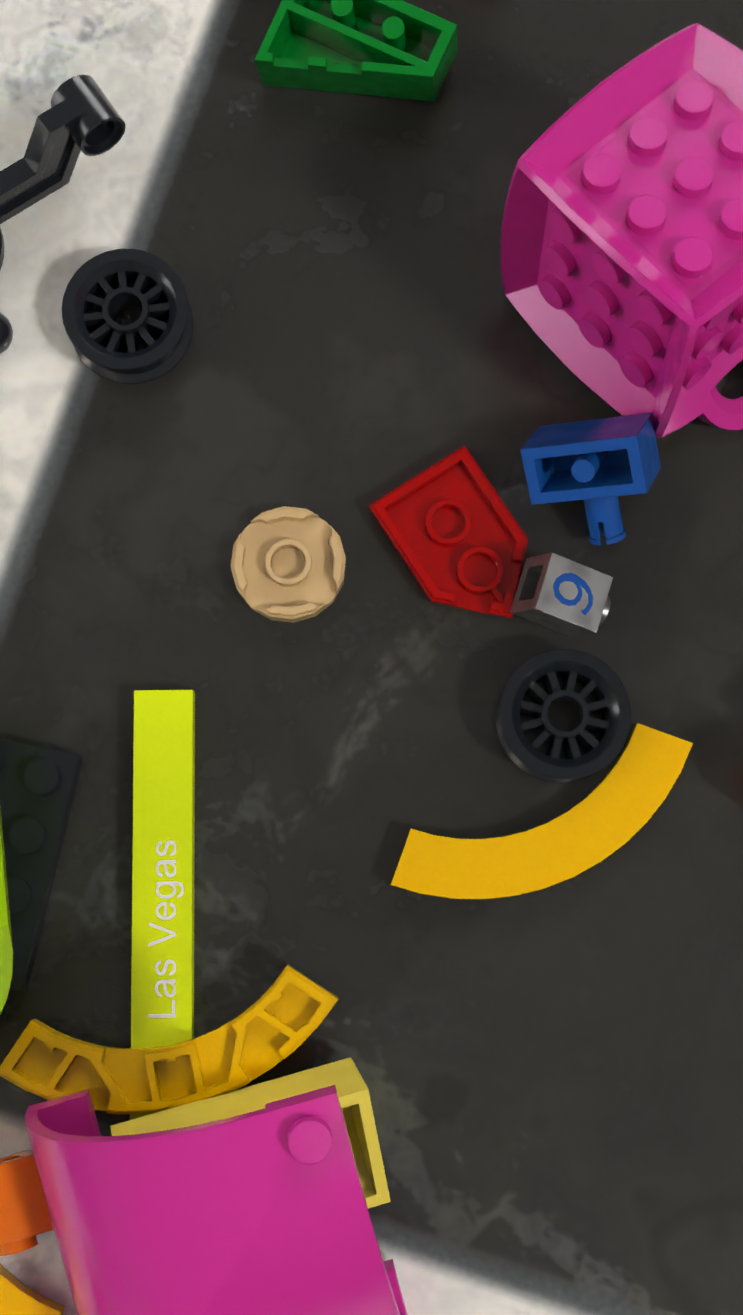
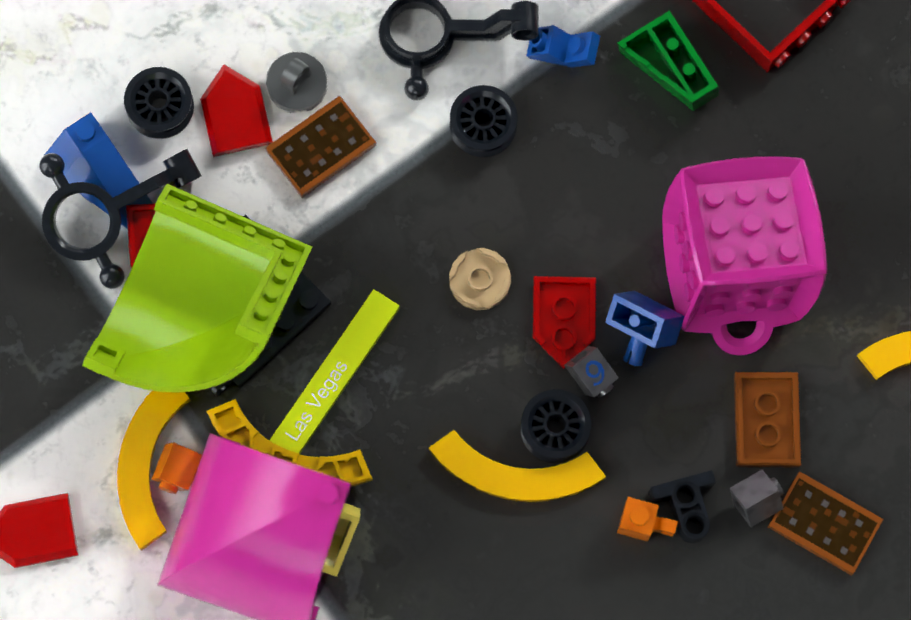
camera: 35 degrees right, 5 degrees down
none -> blue slope [526,25,600,67]

